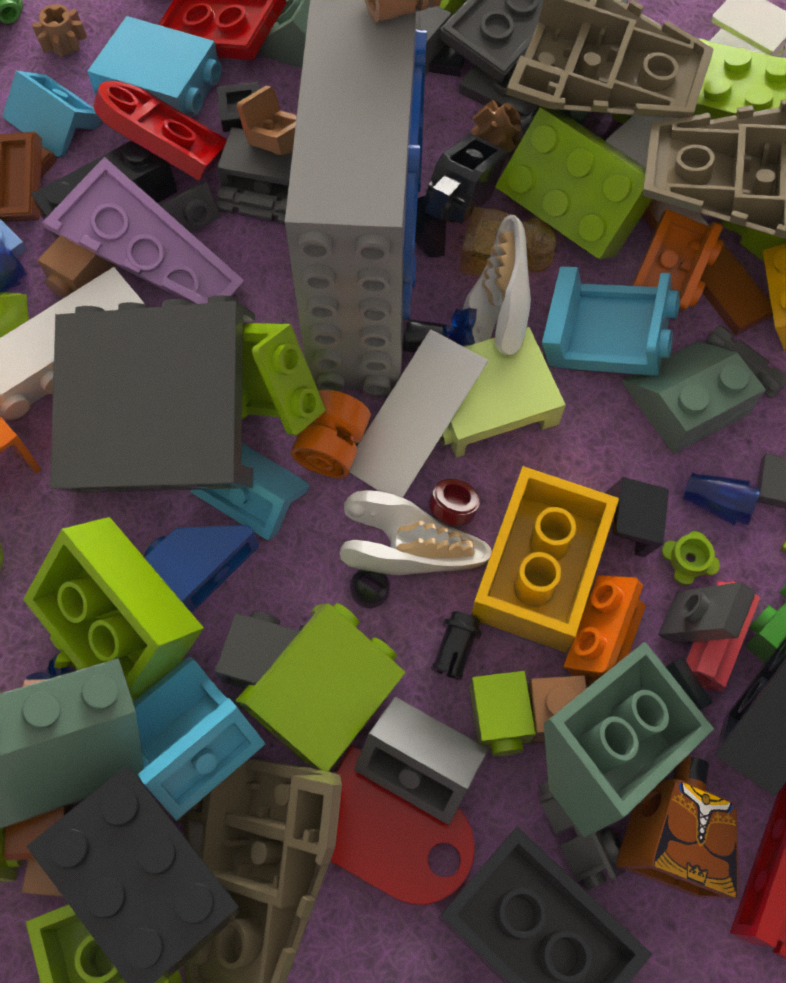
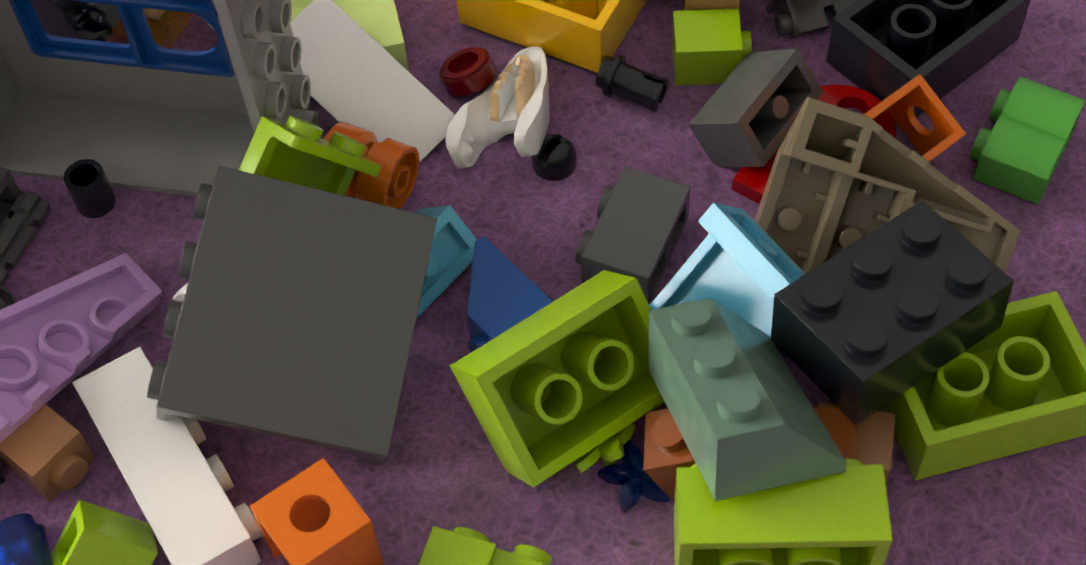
camera: 80 degrees left, 10 degrees down
lime panel [235,603,406,772] -> none
none -> orange piece [864,74,966,162]

